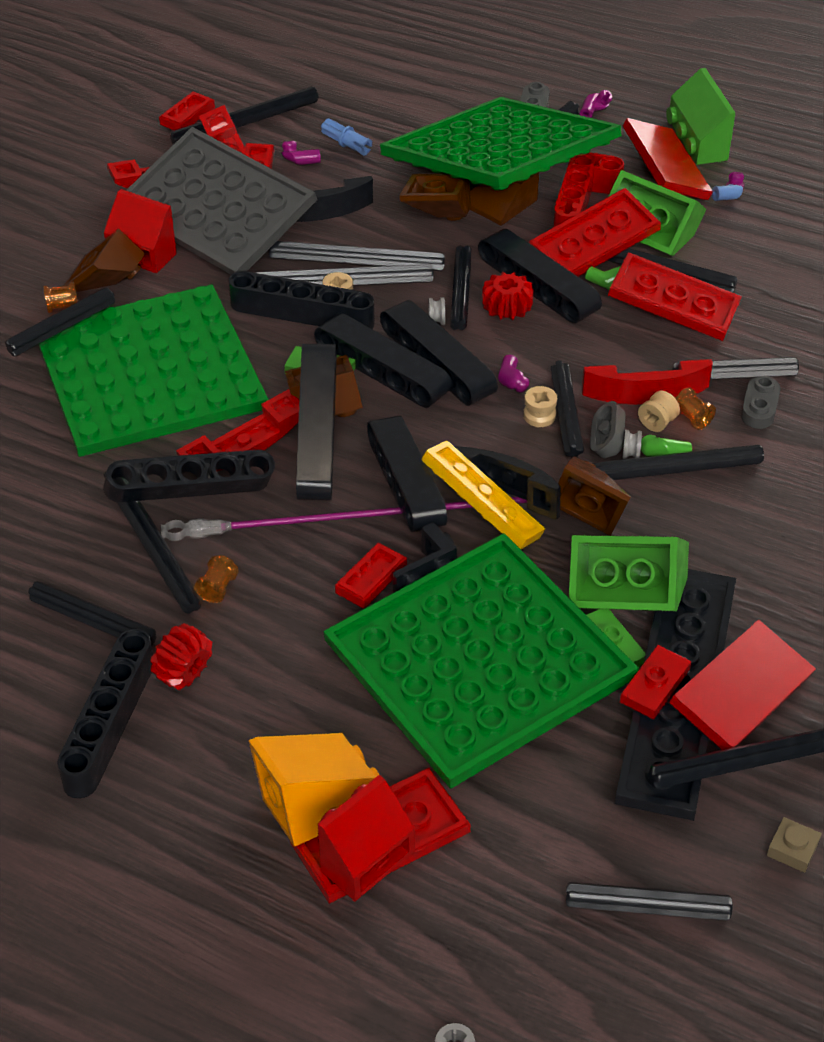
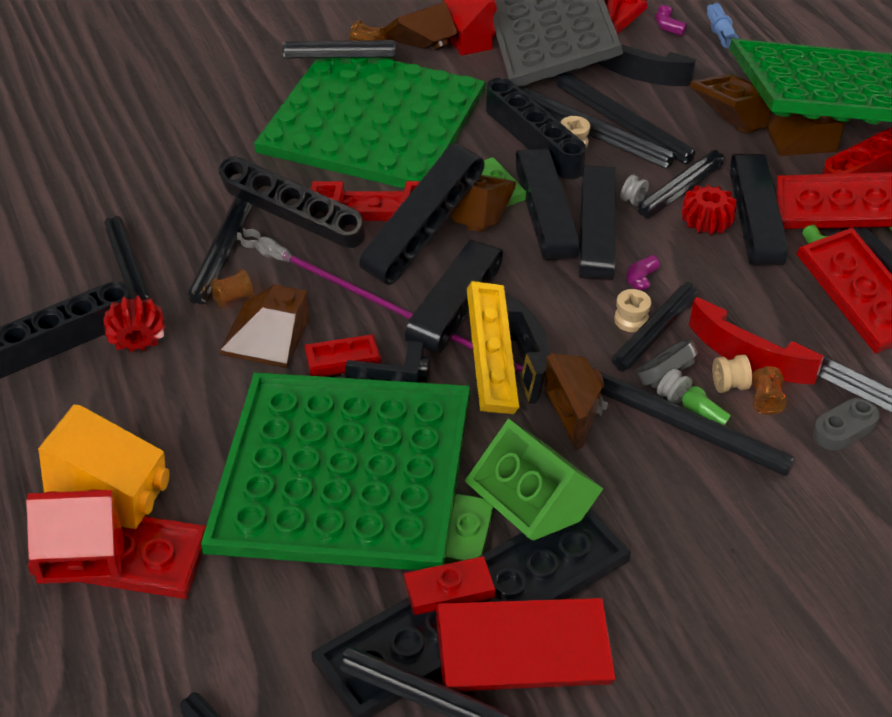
camera: 40 degrees right, 0 degrees up
none -> slope [220,284,309,368]

